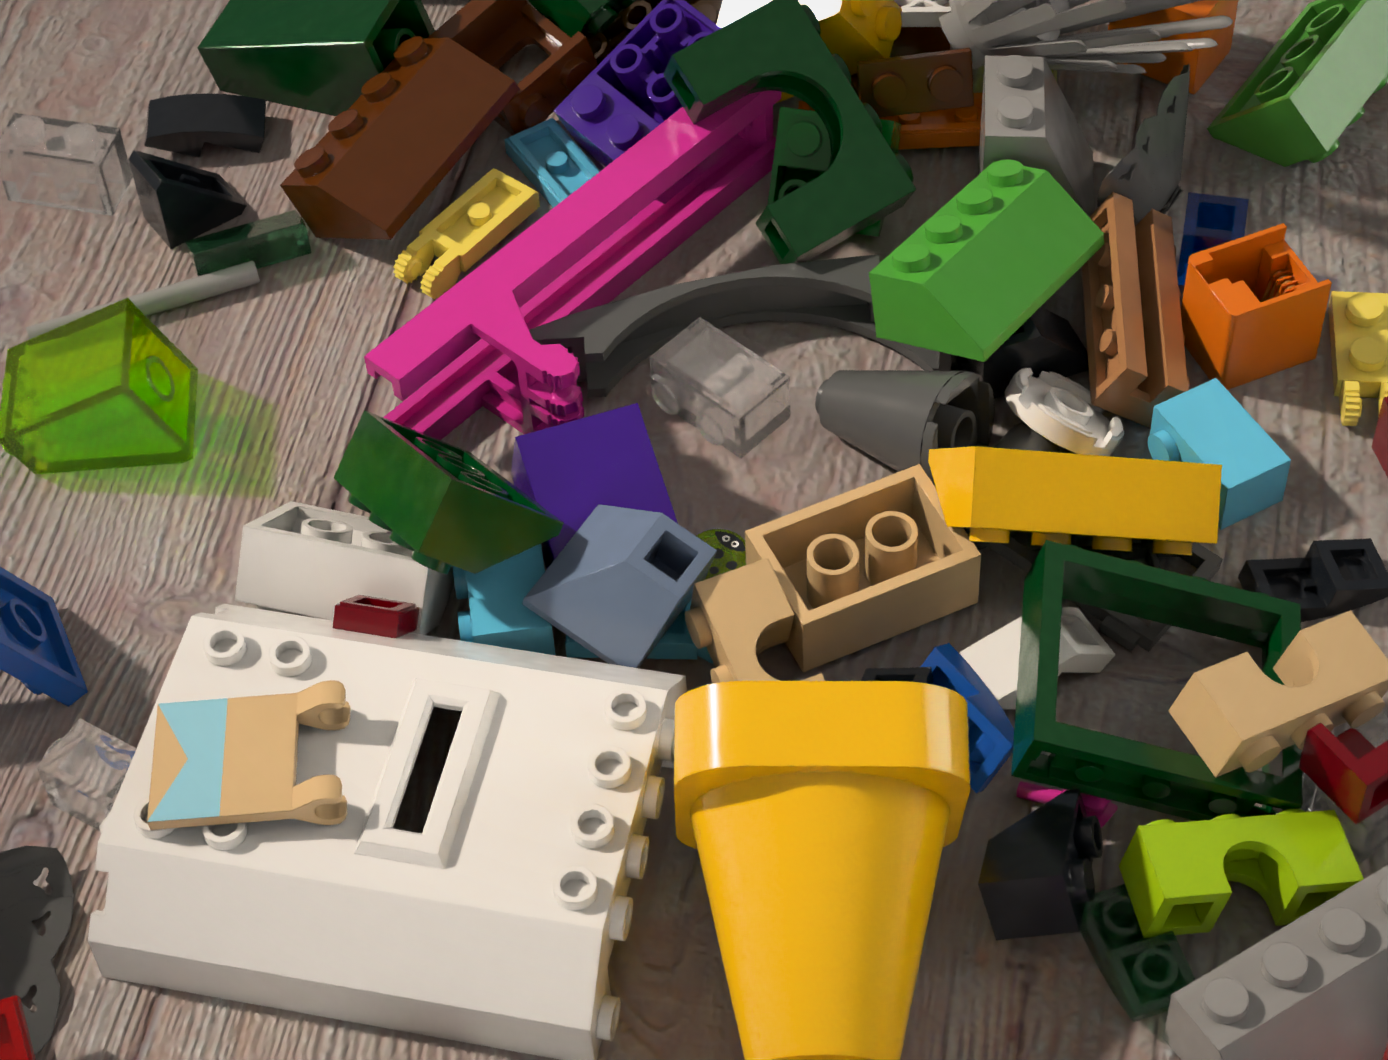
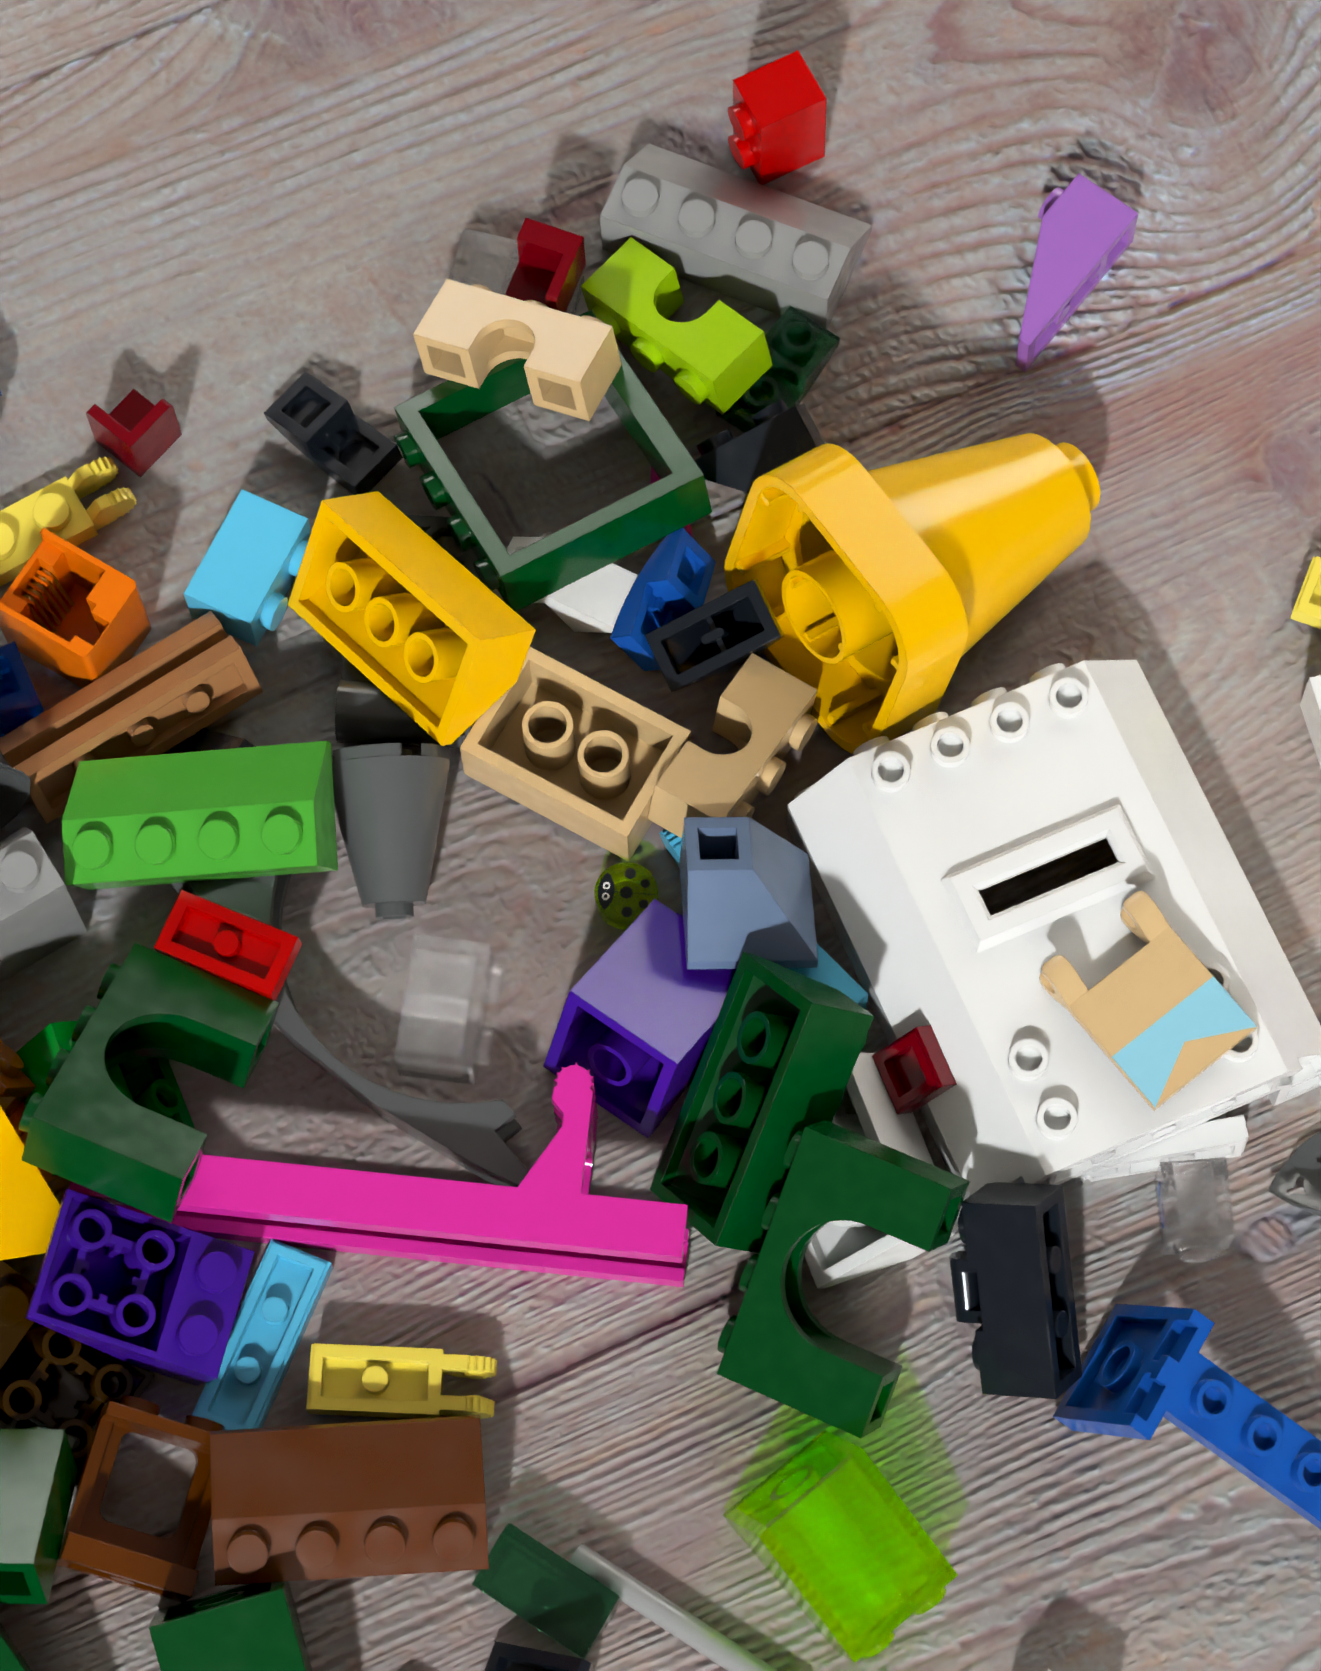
camera: 125 degrees left, 20 degrees up
white tile [1005,368,1124,456] -> none
none -> red plate [154,889,302,1001]
none -> dark green arch [717,1120,970,1438]
none -> black piece [949,1182,1082,1399]

